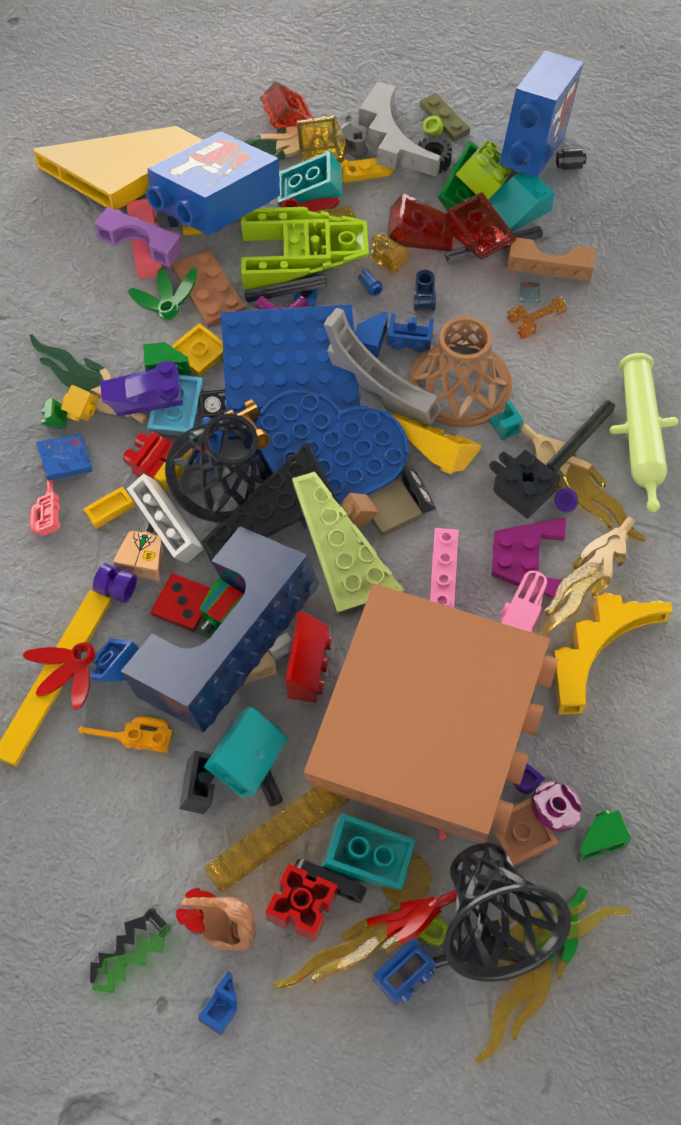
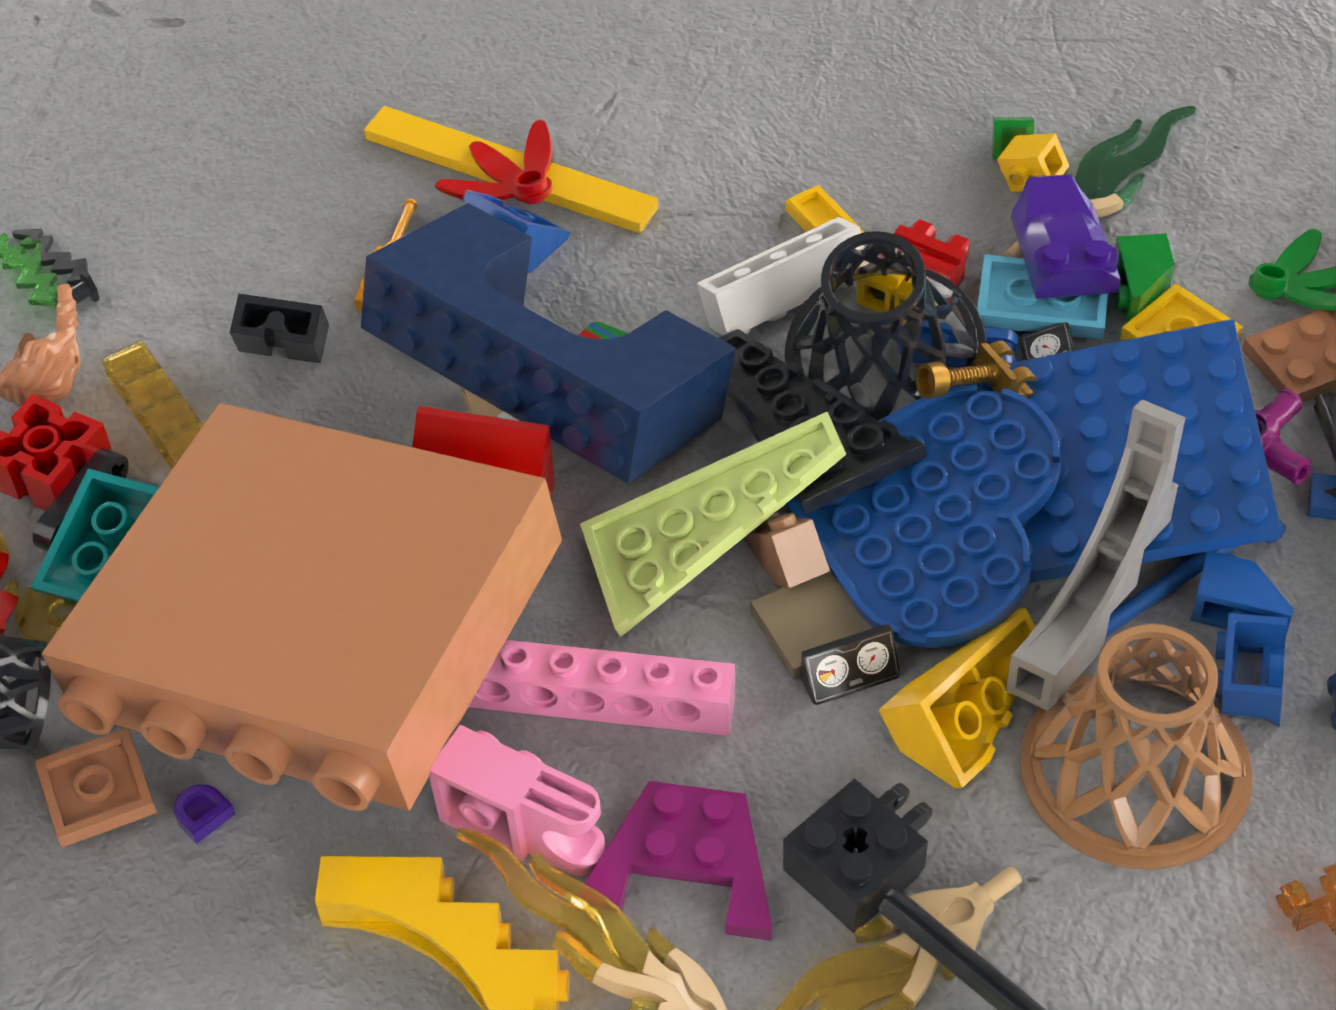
camera: 95 degrees right, 10 degrees down
coral piece [30,480,60,536] -> none
blue tile [36,433,92,481] -> none
dark purple wheel [93,563,137,603] -> none
light nougat torso [113,524,164,581] -> none
red tile [150,573,211,632] -> none
red piece [176,888,217,934] -> none
teal piece [204,706,288,807] -> none
teal panel [489,401,523,440] -> none
tile [531,781,582,832] -> none
dark purple tile [554,488,578,512] -> none
green slope [576,810,631,862] -> none

